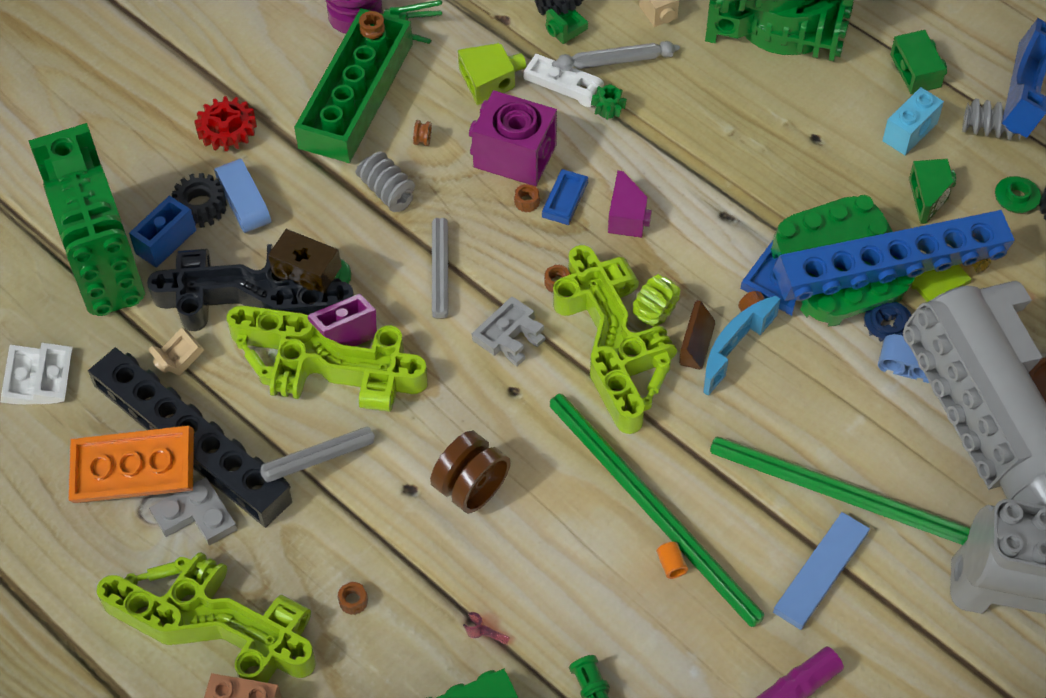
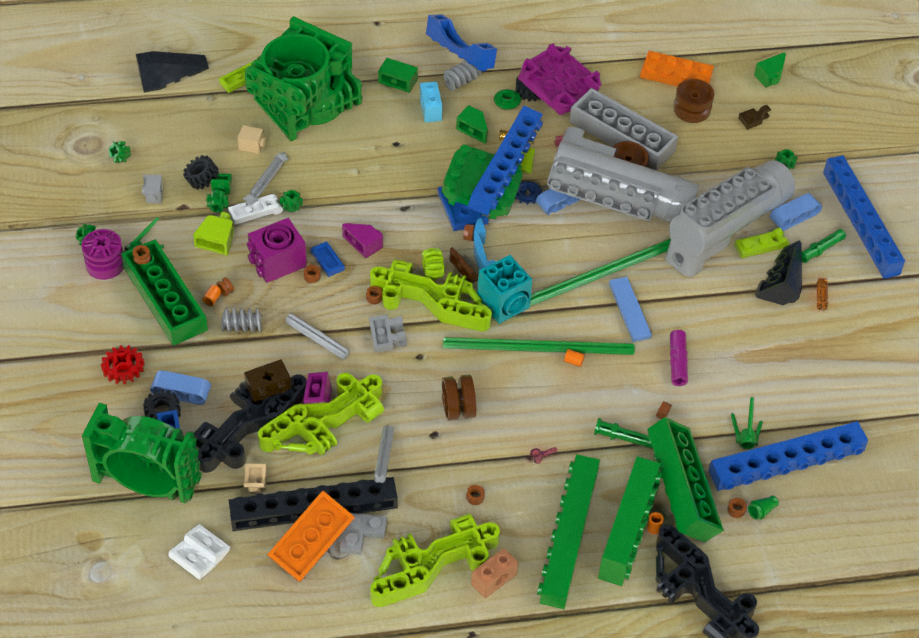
camera: 55 degrees left, 5 degrees down
none -> orange hinge [202,285,222,306]
none -> green gear [206,190,229,213]
none -> teal brick [477,255,533,324]

